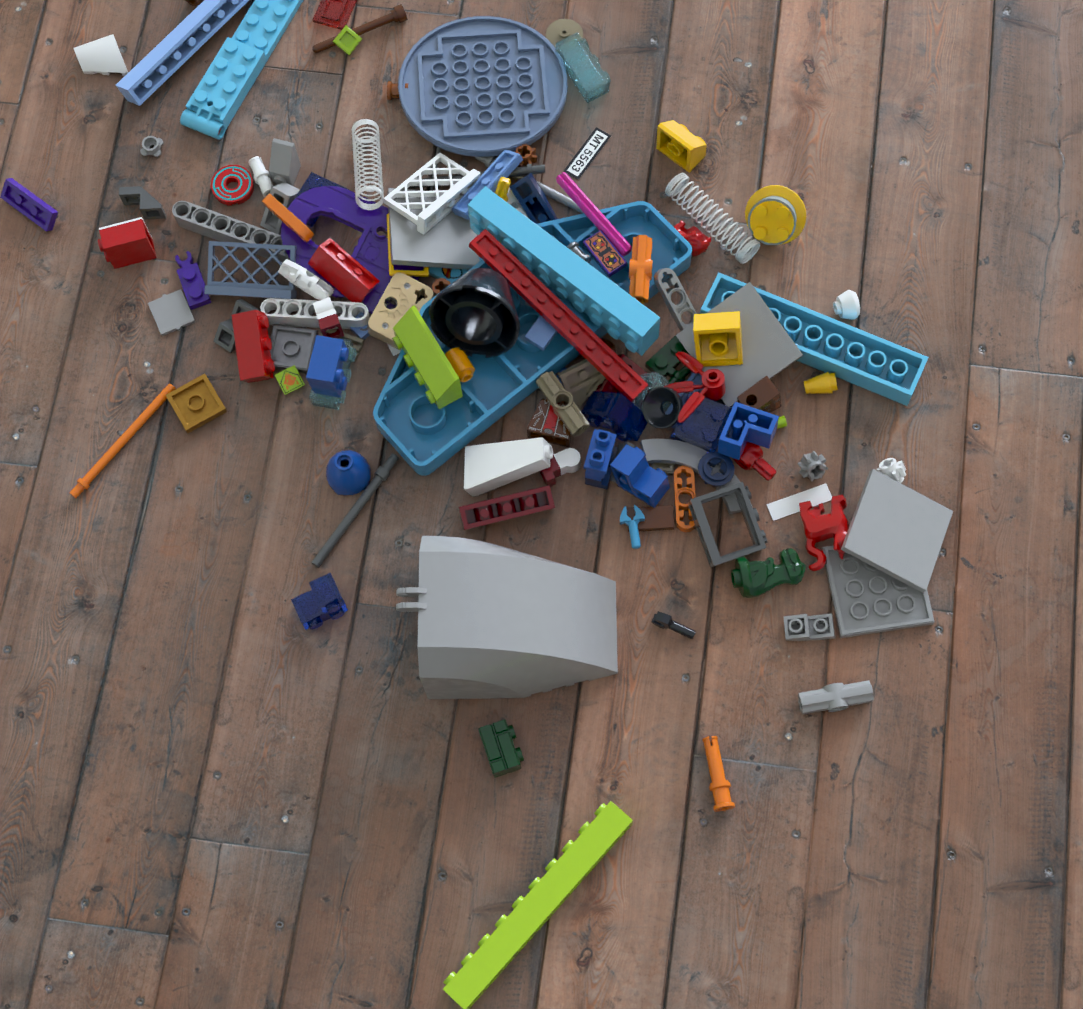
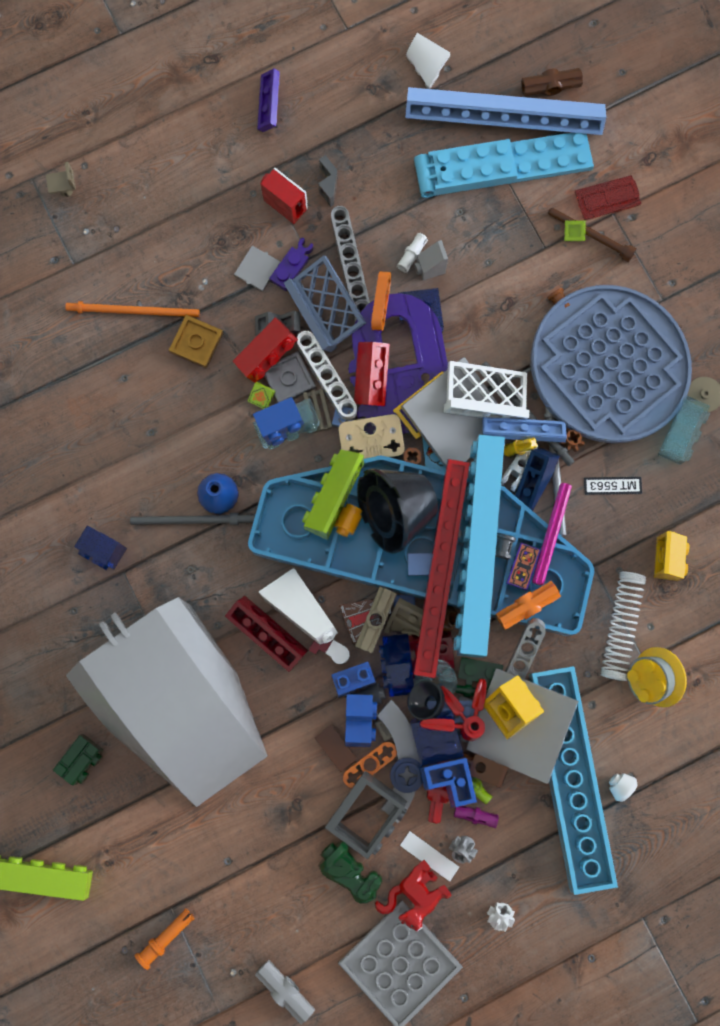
camera: 50 degrees right, 10 degrees up
light grey plate [140,136,164,157] -> none
red tile [211,165,254,206] -> none
light grey slope [260,182,303,234] -> none
white hinge [278,259,334,301] -> none
leg [313,297,344,338] -> none
white piece [352,119,384,210] -> none
dark azure bar [620,505,645,549] -> none
black bar [651,611,696,639] -> none
red hair [674,220,711,257] -> none
light grey slope [783,613,835,641] -> none
yellow cone [803,372,838,394] -> none
light grey tile [841,469,953,592] -> none
none -> magenta pin [453,805,499,829]

